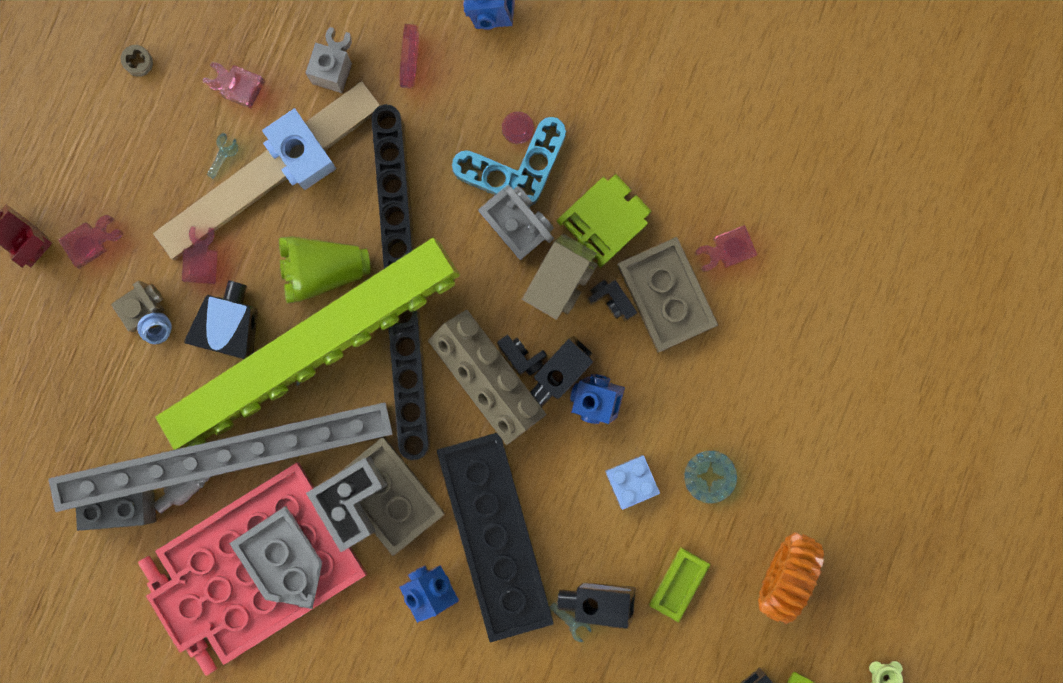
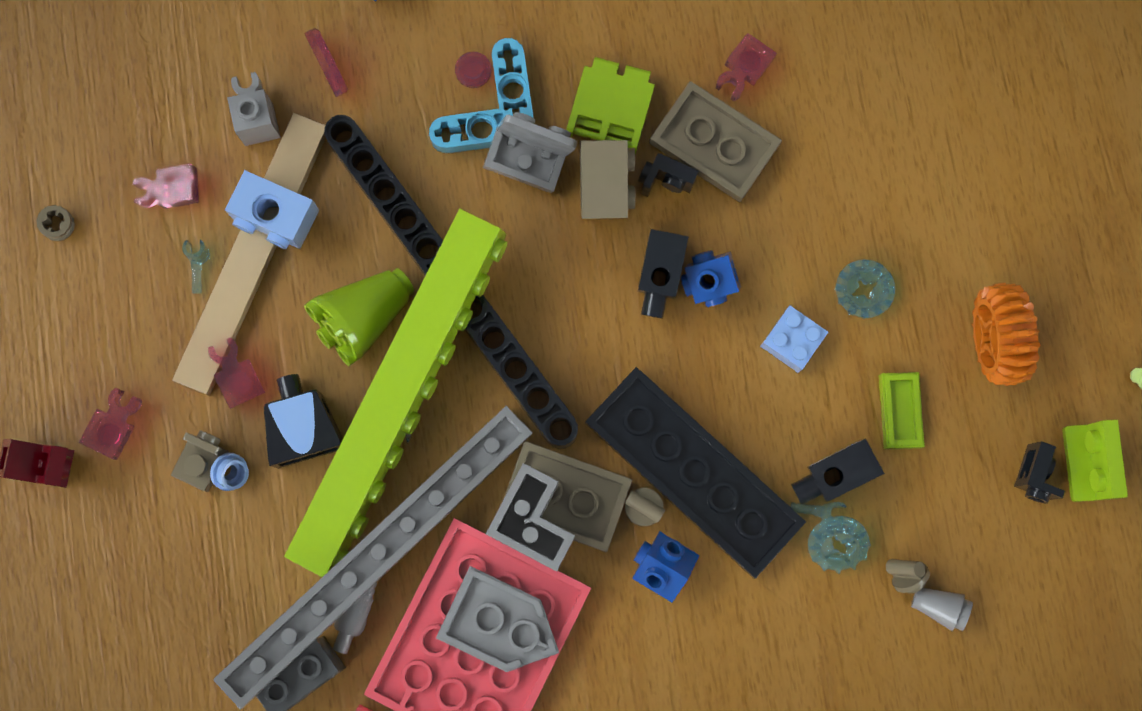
camera: 30 degrees left, 5 degrees down
dark tan brick [428,310,547,445] -> none
black bracket [497,335,547,377] -> none
none -> dark tan plate [625,488,665,526]
none -> clear light blue gear [808,516,871,575]

